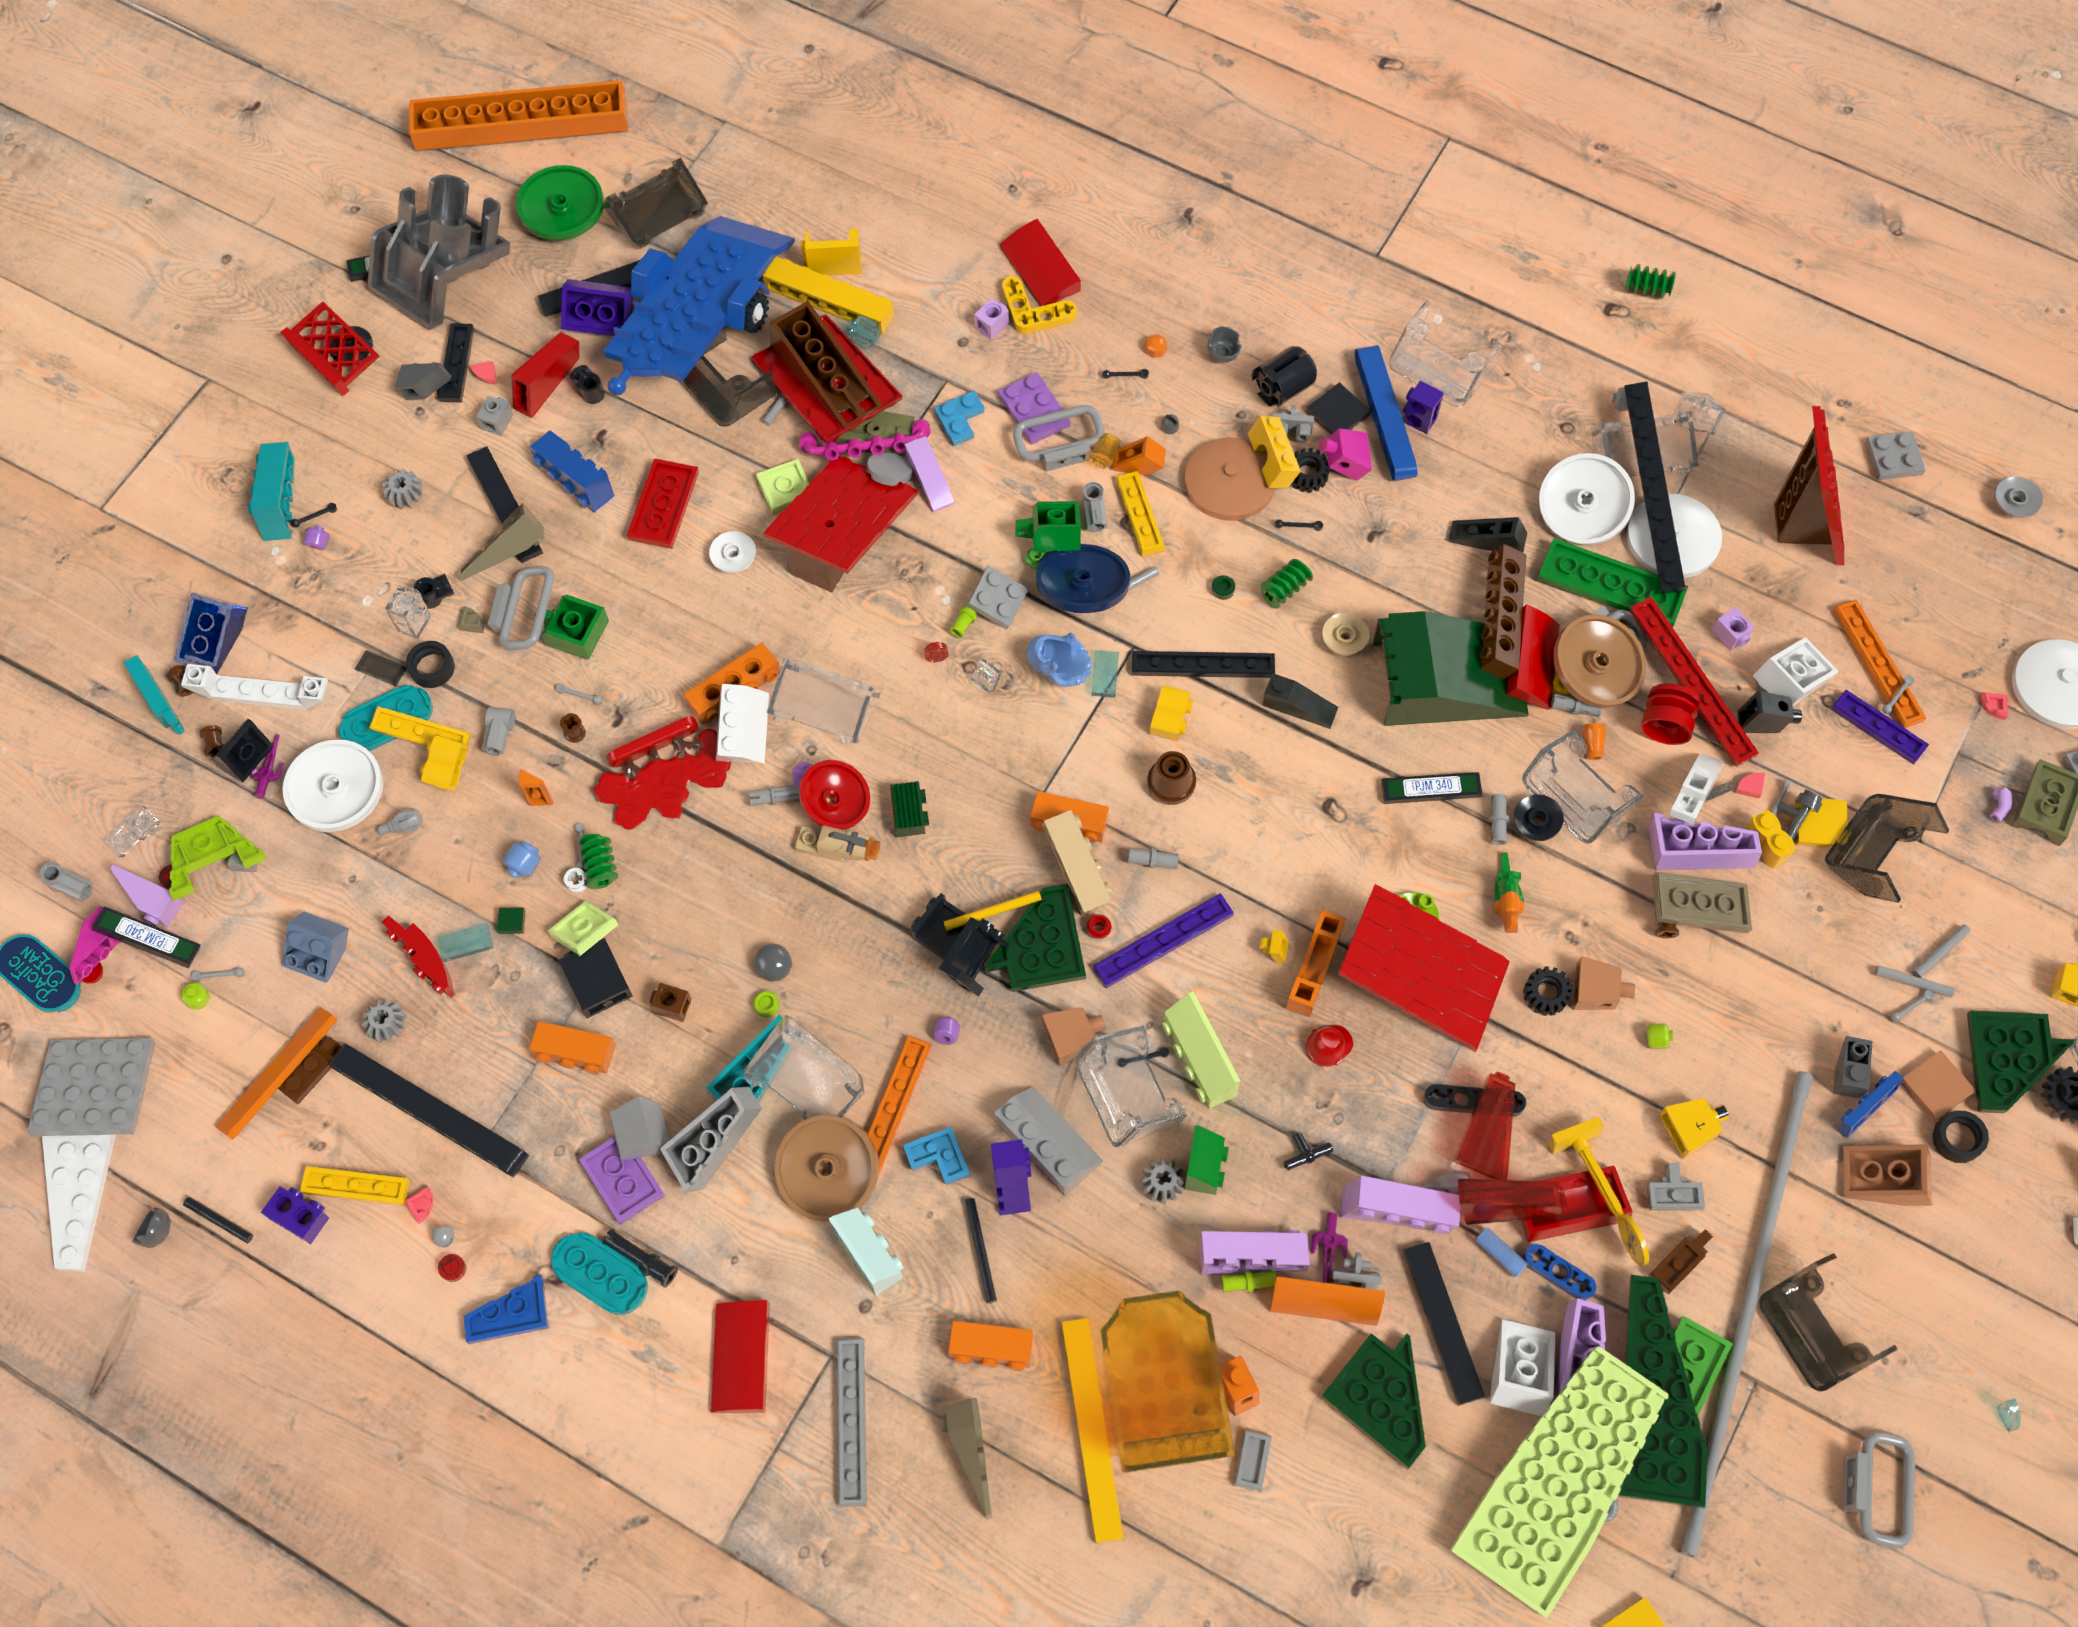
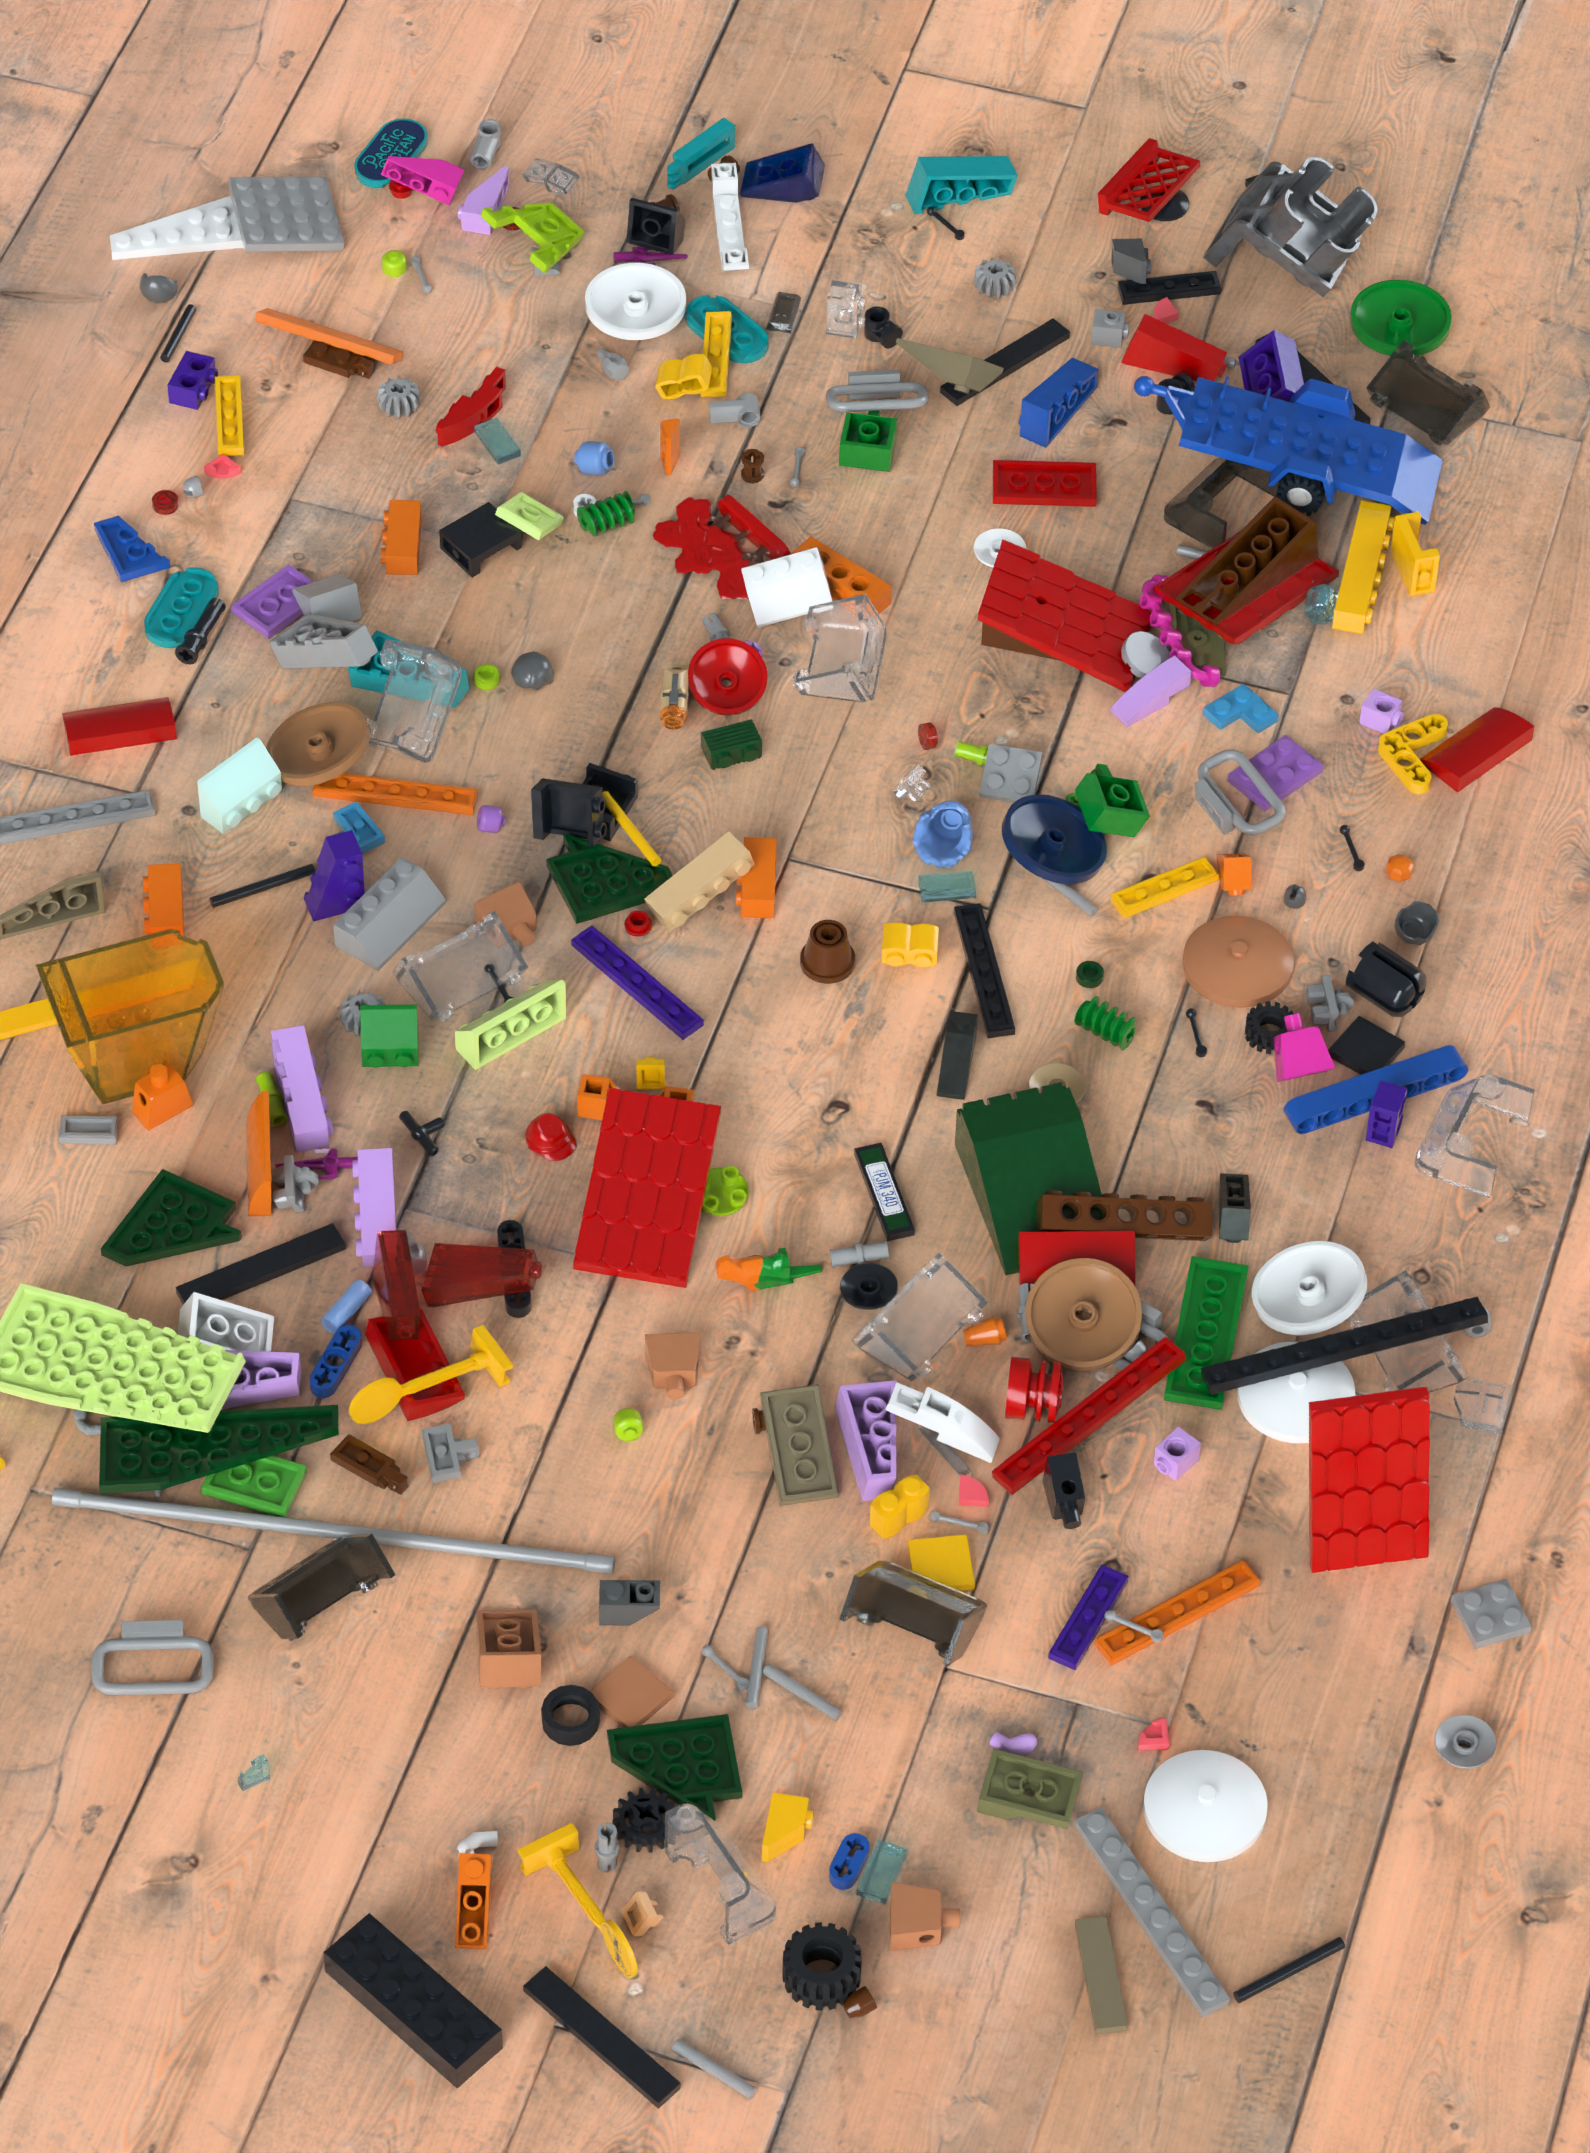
camera: 75 degrees right, 15 degrees down
tile [92,906,201,969] -> none
sand blue slope [282,912,349,983] -> none
medium lavender piece [303,525,329,550] -> none
black beam [328,1043,529,1178] -> none
black tyre [406,640,455,688] -> none
orange brick [409,80,628,151] -> none
dark tan tile [459,606,484,633] -> none
dark green tile [497,907,526,934] -> none
reddish brown brick [650,983,692,1022] -> none
yellowish green tile [756,459,809,514] -> none
light grey piece [1083,482,1107,532] -> none
clear yellow brick [1090,433,1121,469] -> none
light grey pin [1128,848,1179,869] -> none
yellow arch [1248,416,1301,489] -> none
black tyre [1523,966,1573,1016] -> none
yellow torso [1659,1098,1729,1159] -> none
white slope [1753,637,1839,707] -> none
dark grey piece [1778,789,1823,840] -> none
blue plate [1839,1071,1903,1138] -> none

